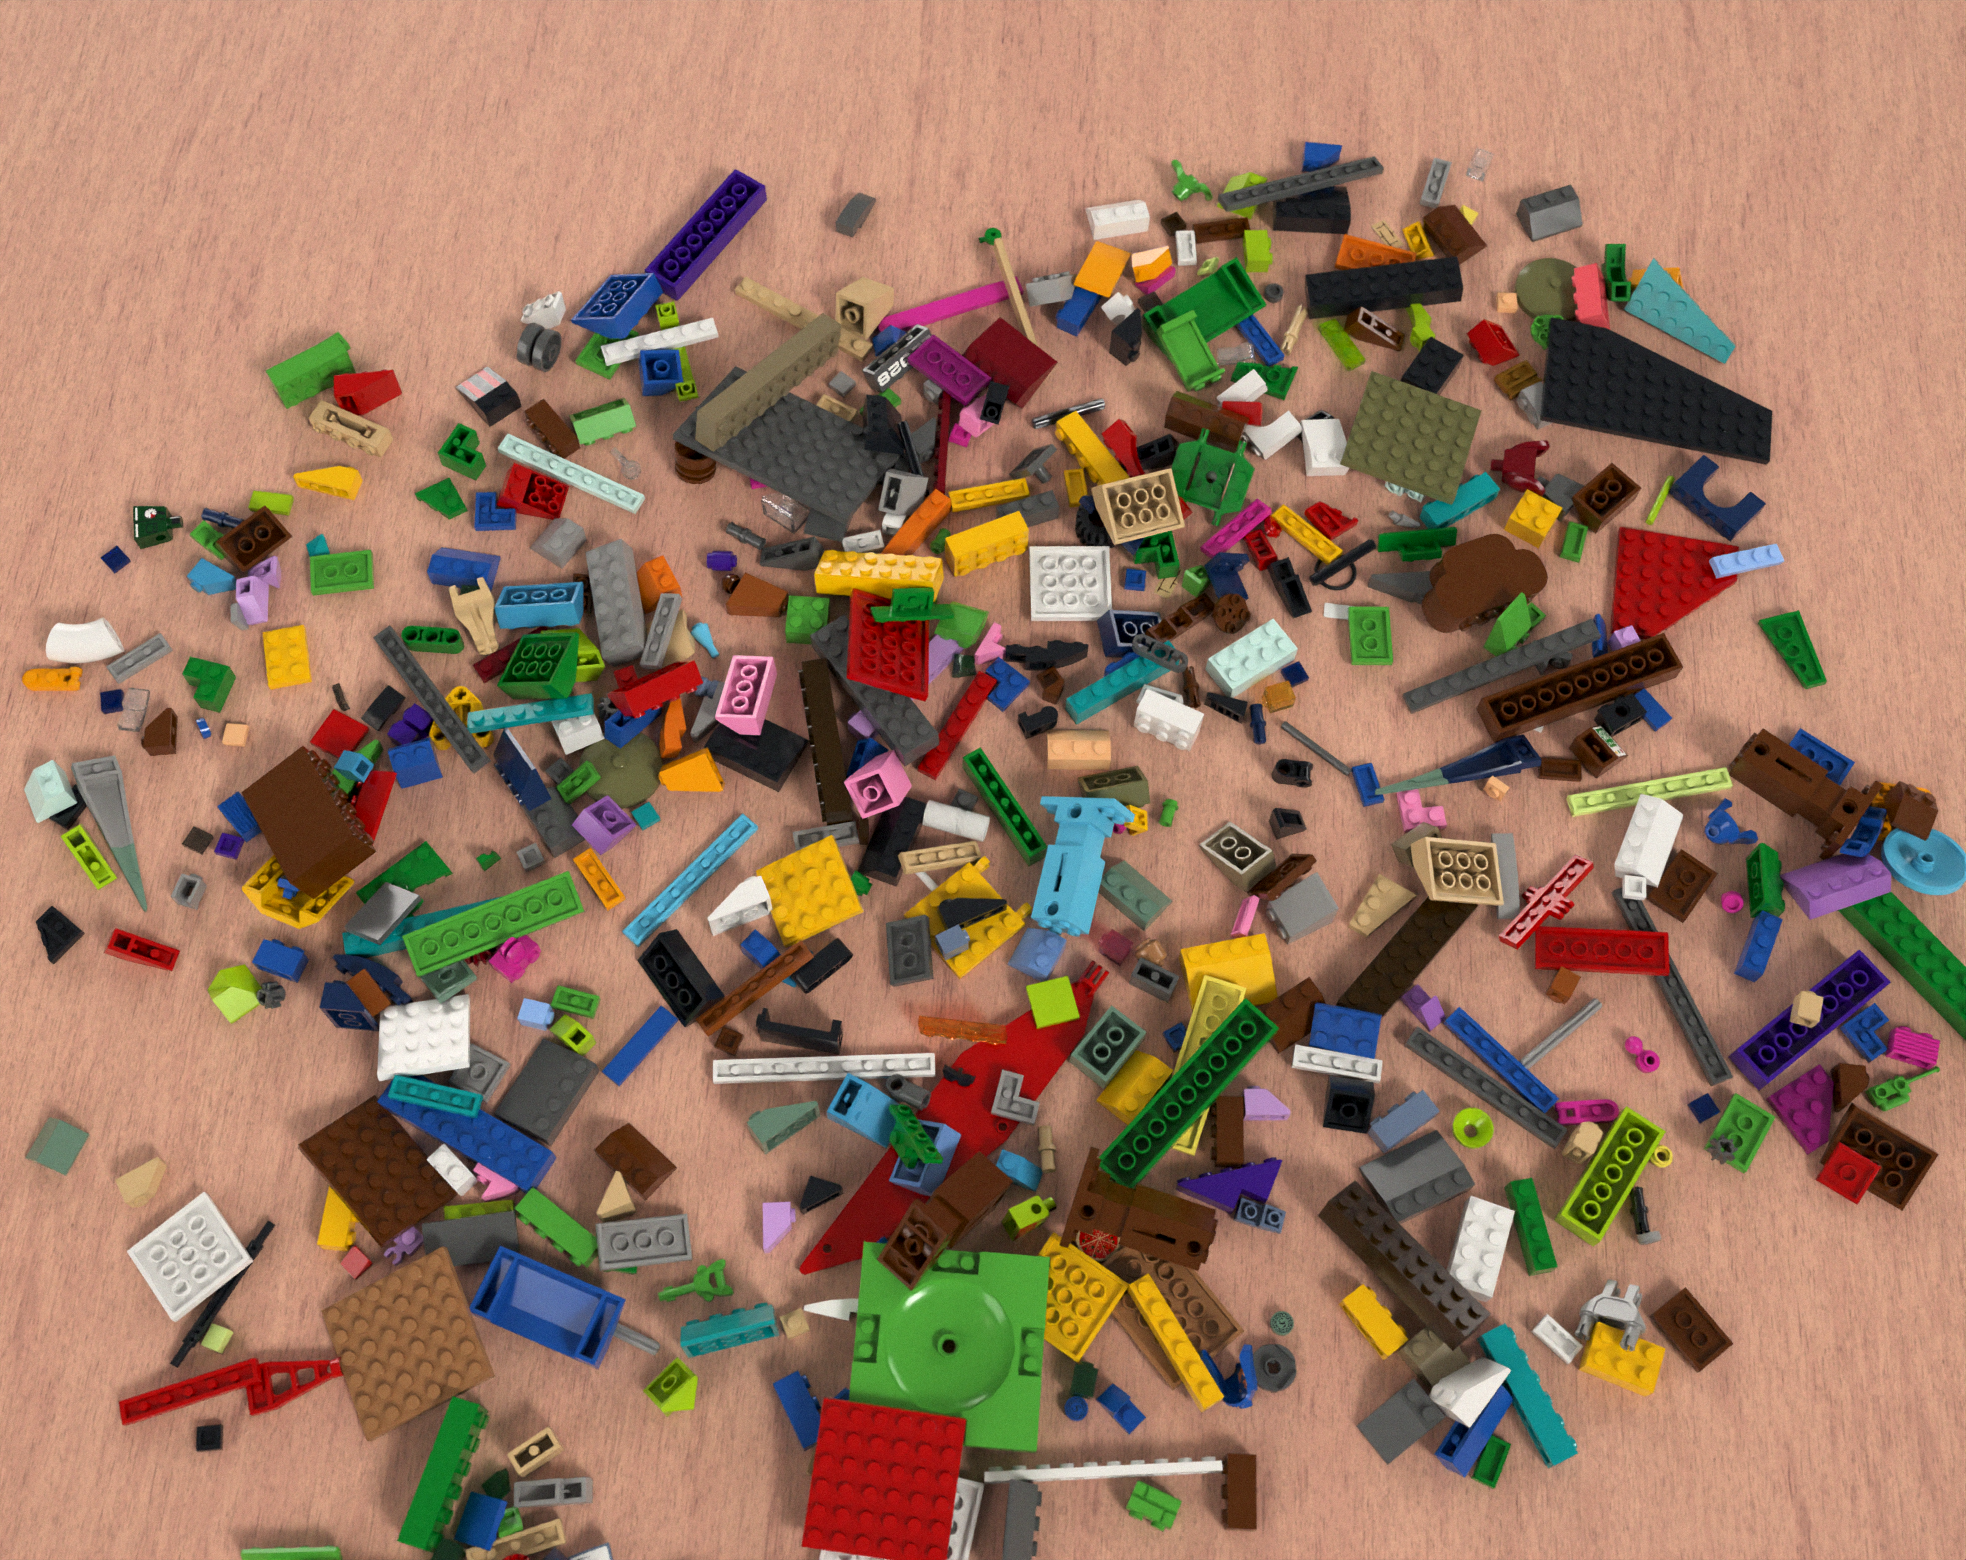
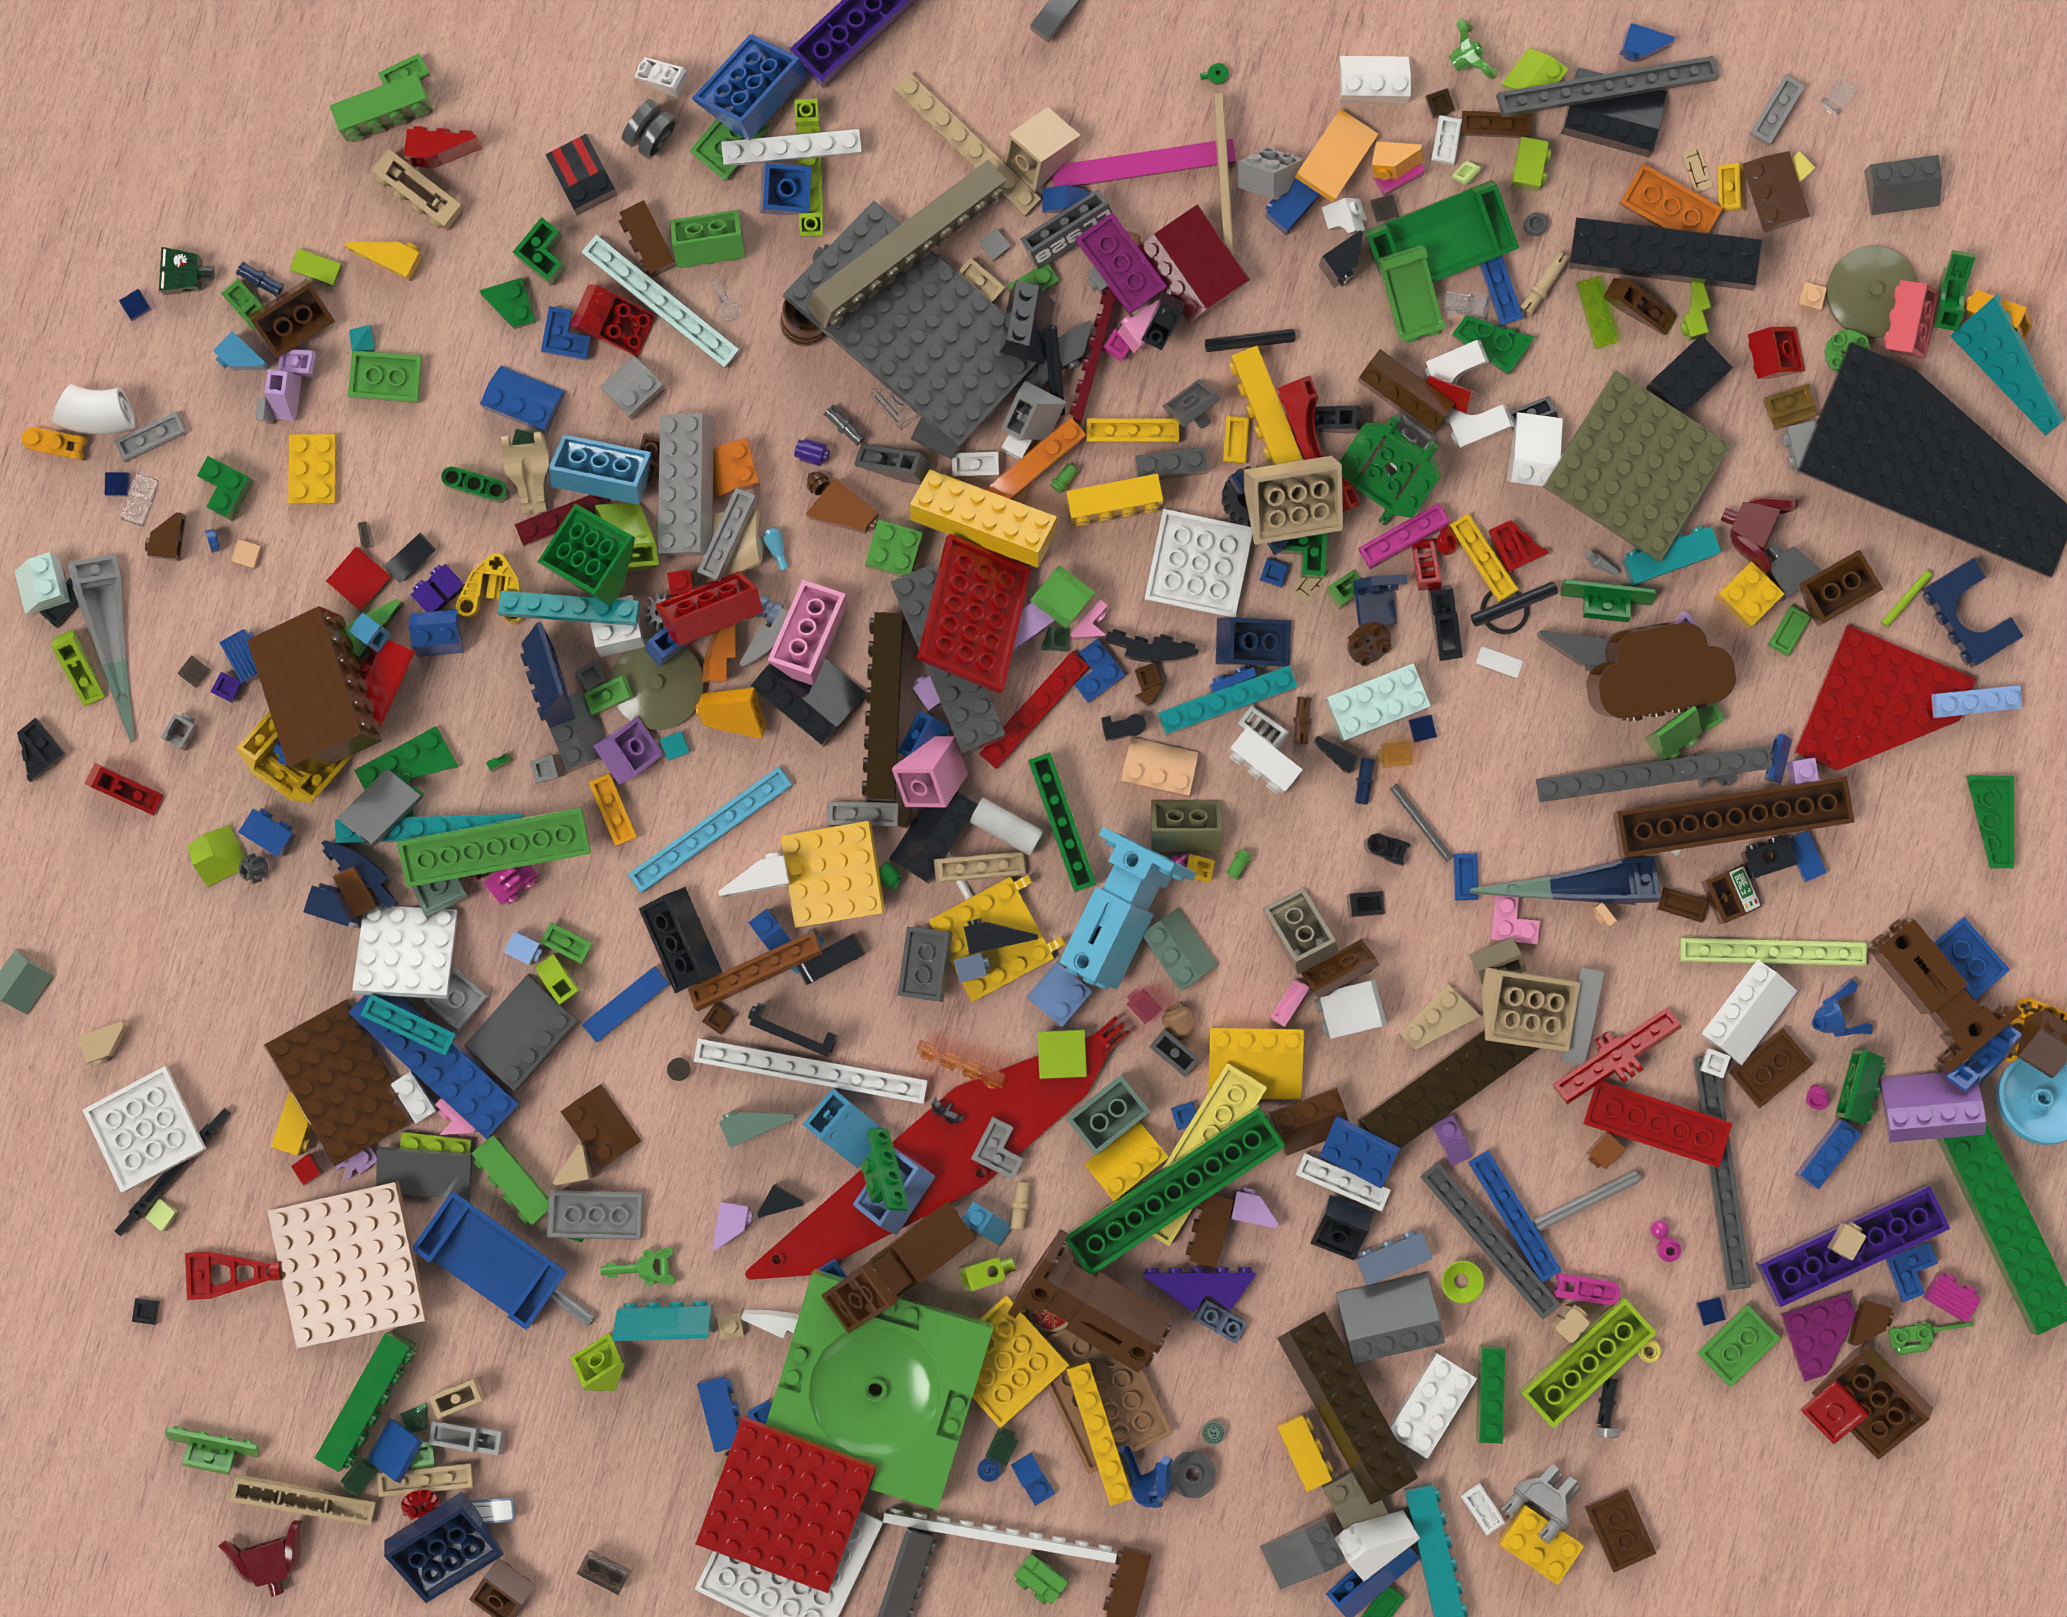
camera: 10 degrees right, 20 degrees up
red plate [119,1358,262,1426] -> none
dark grey plate [373,625,491,774] -> none
green bracket [870,587,954,623] -> none
dark grey piece [886,1074,931,1110] -> none
dark grey plate [951,788,978,812] -> none
dark grey beam [1132,634,1188,673] -> none
reddish brown slope [1144,593,1215,643] -> none
bright green plate [1347,607,1393,665] -> none
dark grey gear [1707,1135,1738,1165] -> none
none -> clear smoke tile [667,1058,691,1081]

